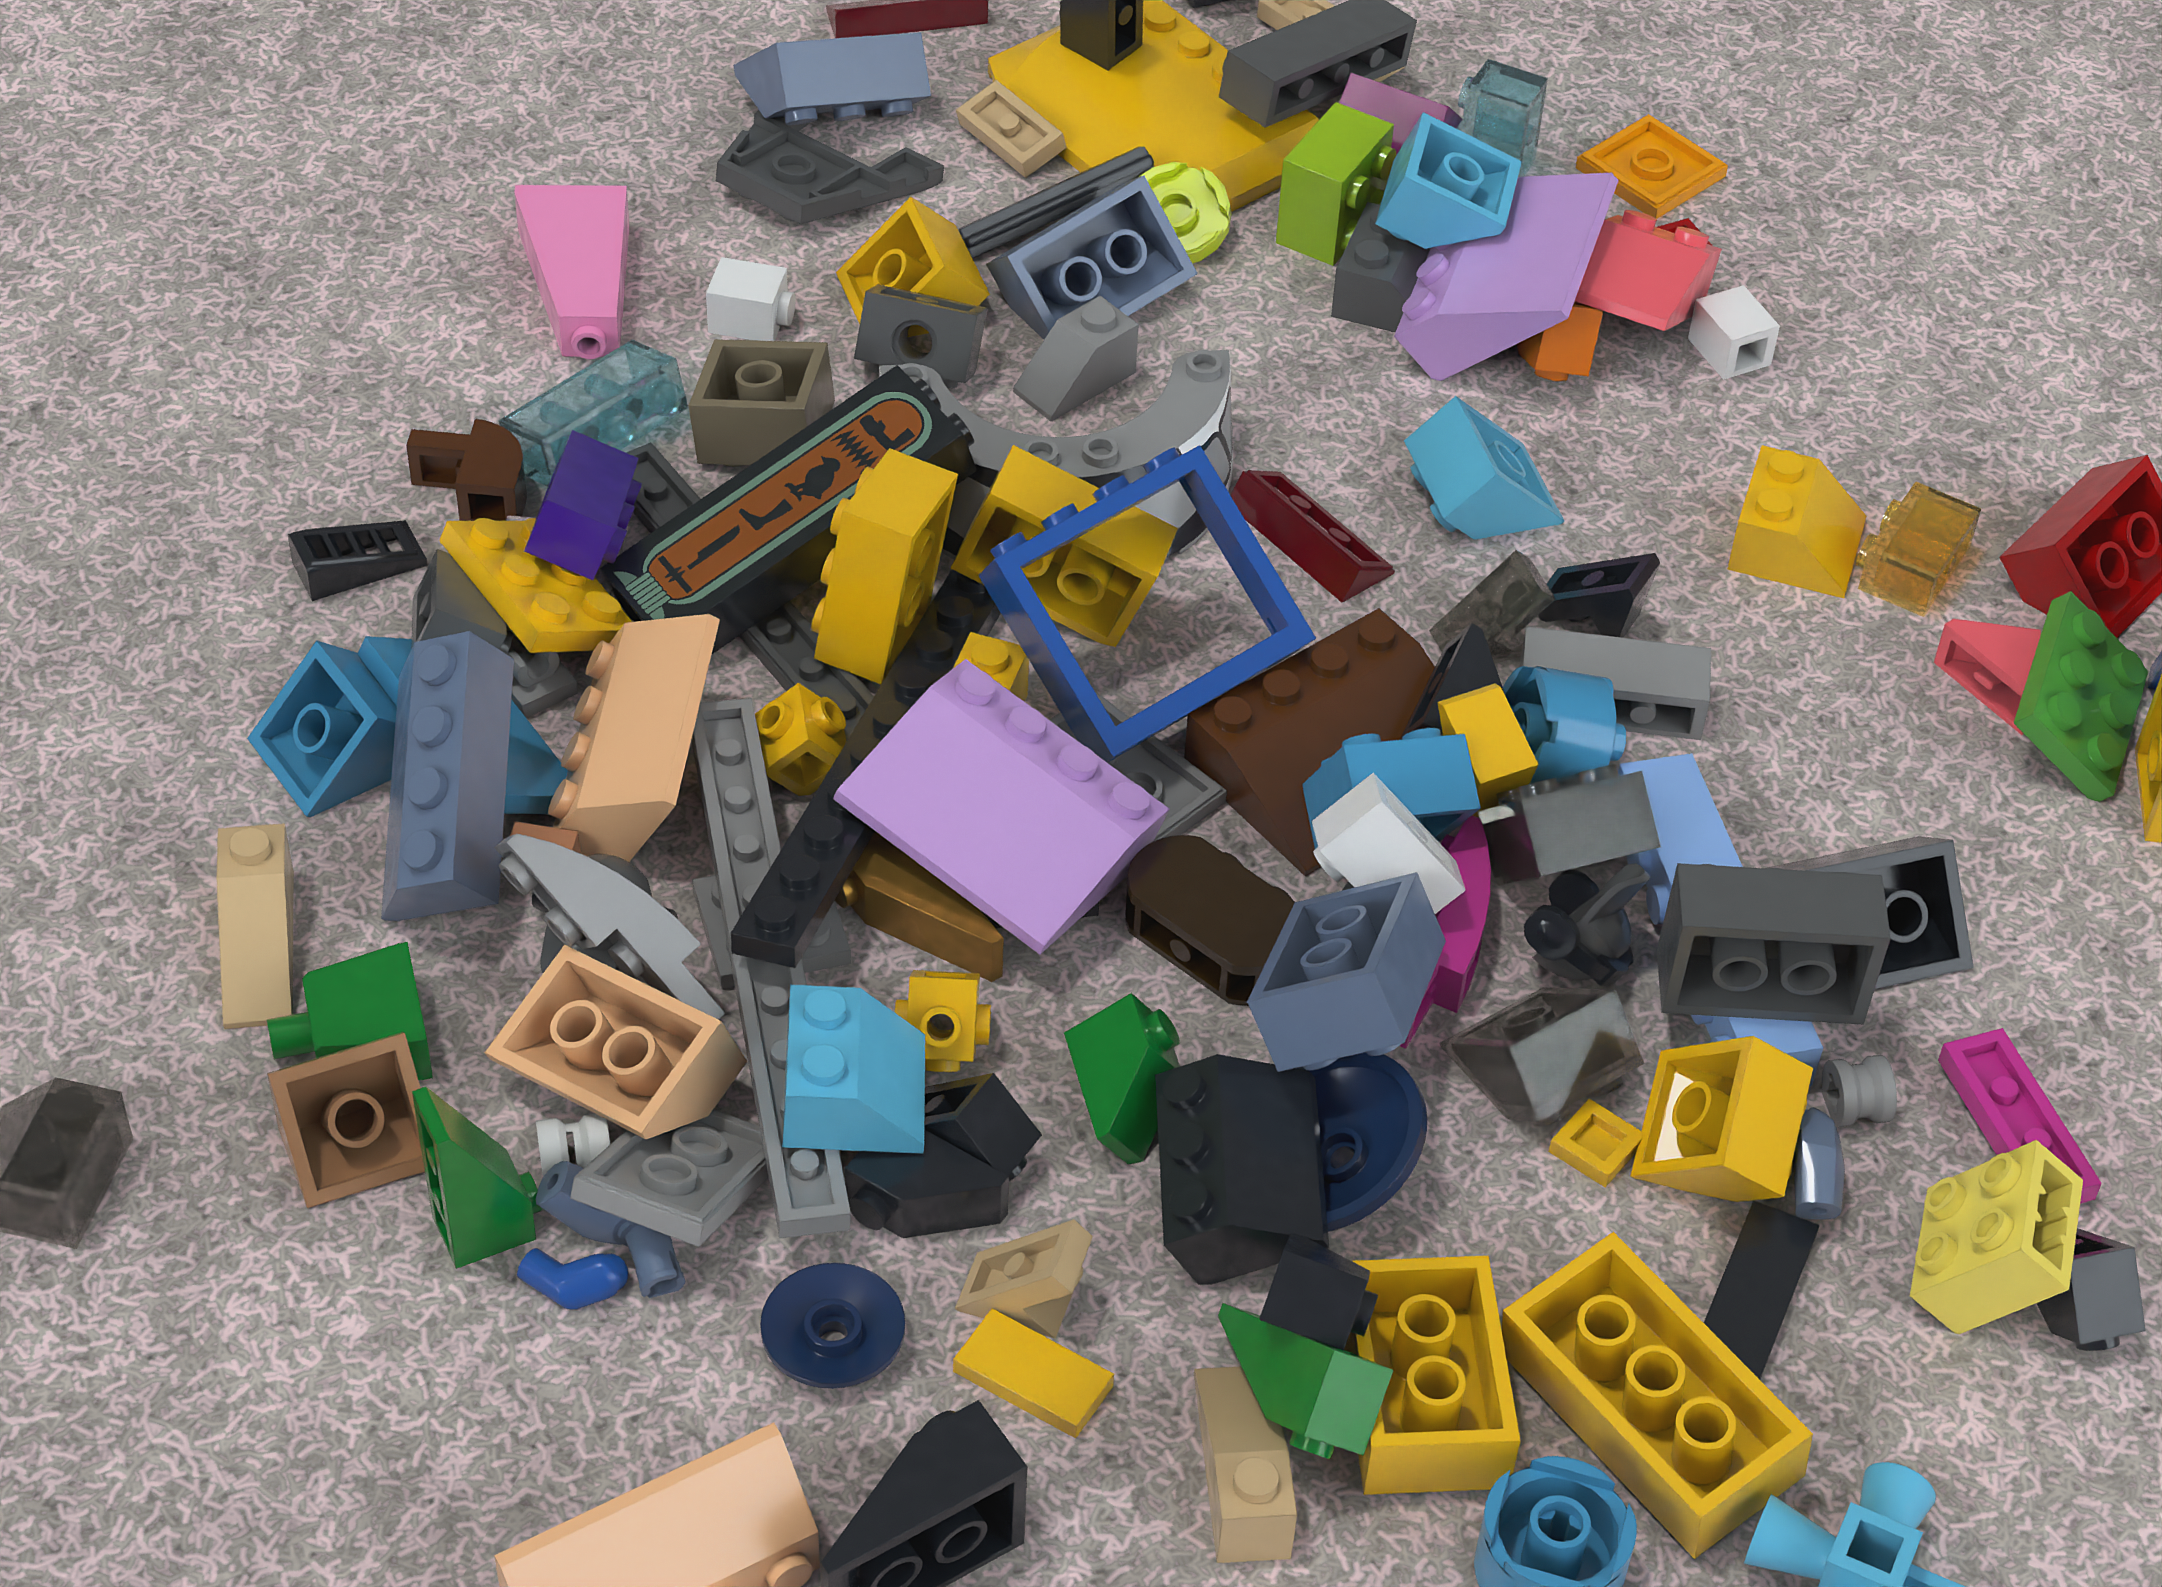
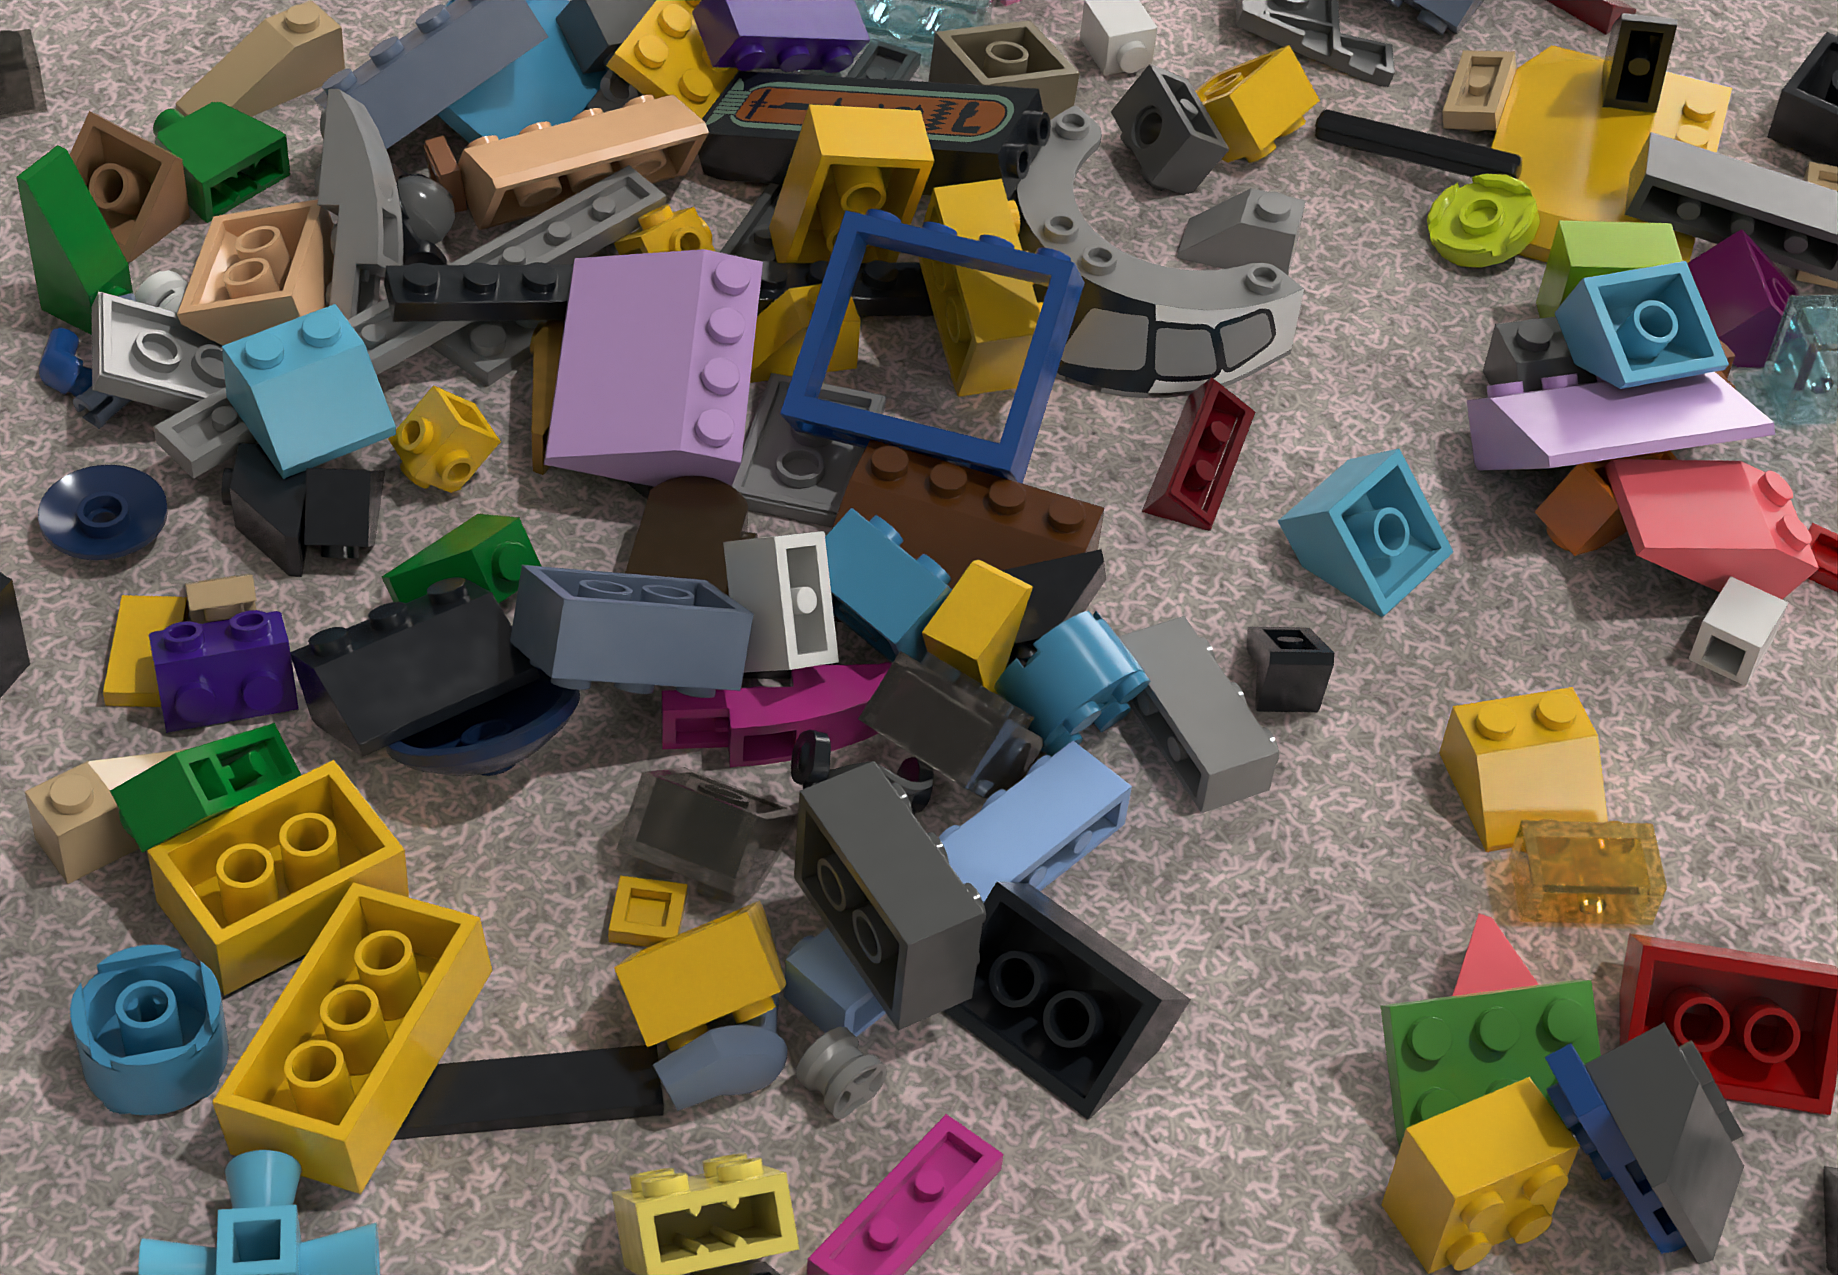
camera: 55 degrees right, 0 degrees up
sand blue slope [986,175,1198,340] -> none
black slope [1259,1232,1378,1351] -> none
clear smoke slope [1429,550,1556,664] -> none
none -> dark purple bracket [149,610,299,733]

